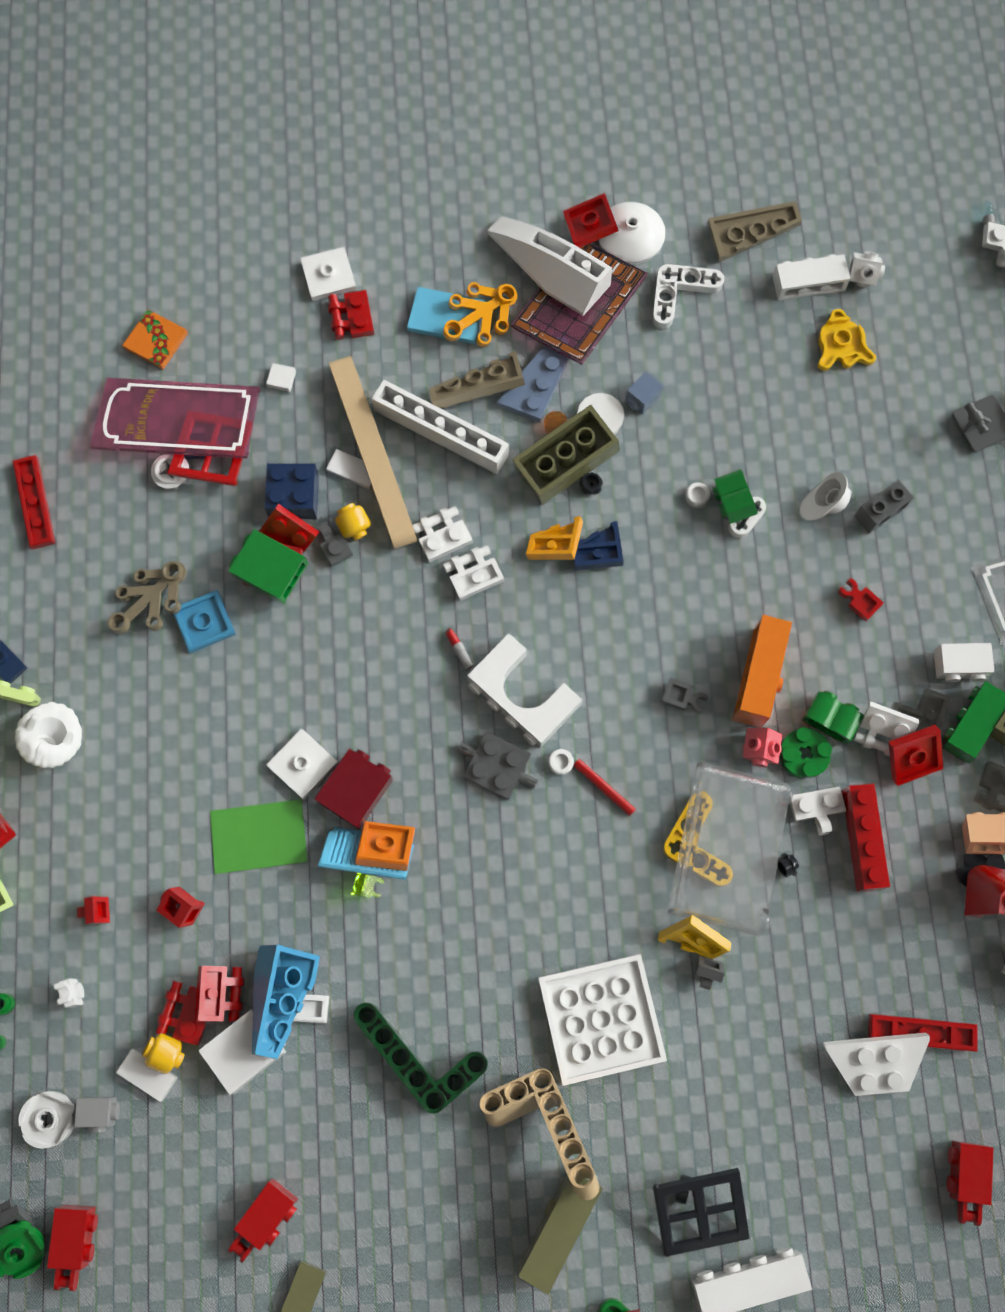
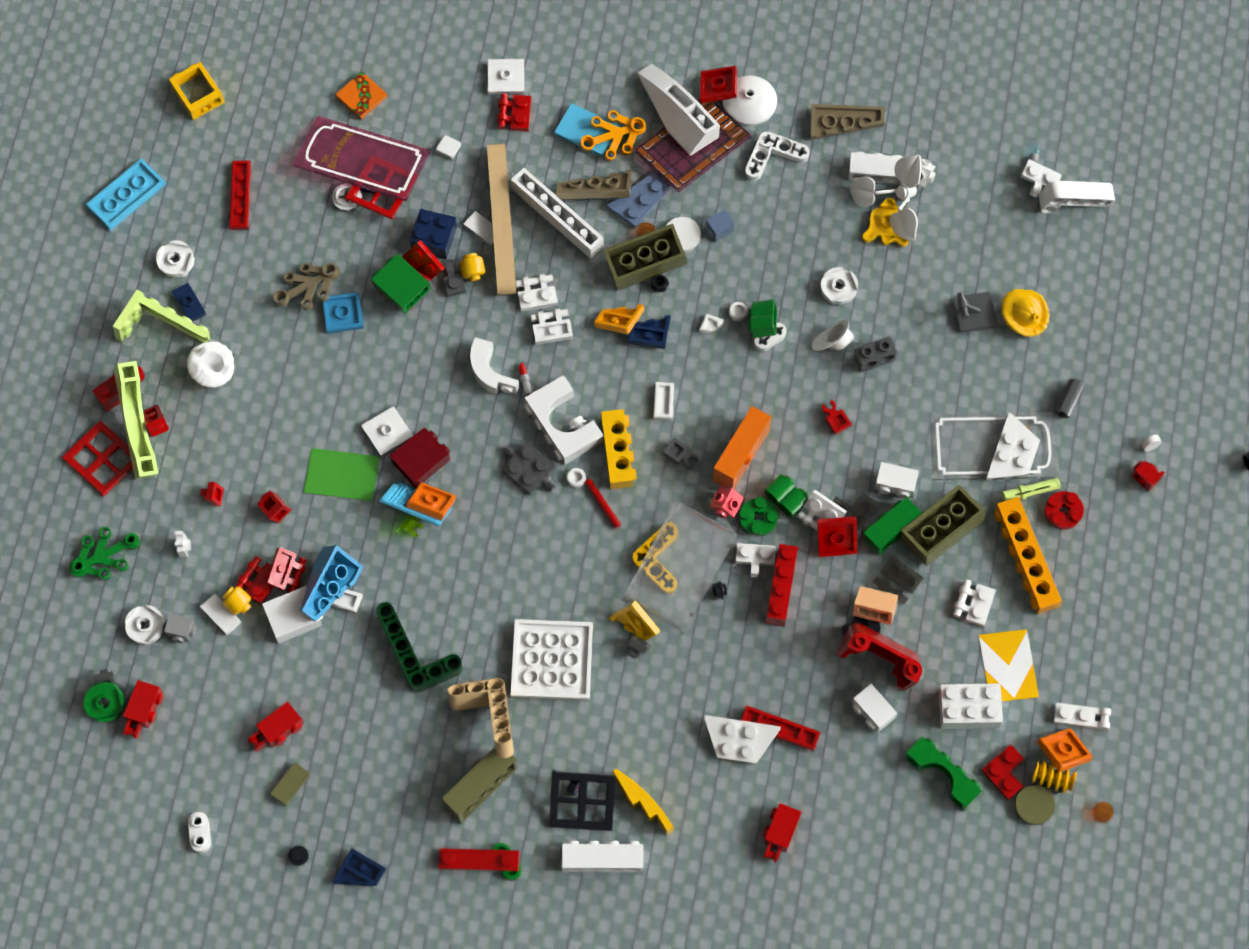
camera: 15 degrees right, 5 degrees down
none -> white arch [470,337,519,395]
none -> white plate [568,416,587,431]
none -> yellow brick [601,409,637,489]
none -> yellow slope [613,768,674,835]
none -> white tile [653,382,674,421]
none -> white tile [699,313,724,333]
none -> white plate [820,267,858,305]
none -> white plant [849,155,921,240]

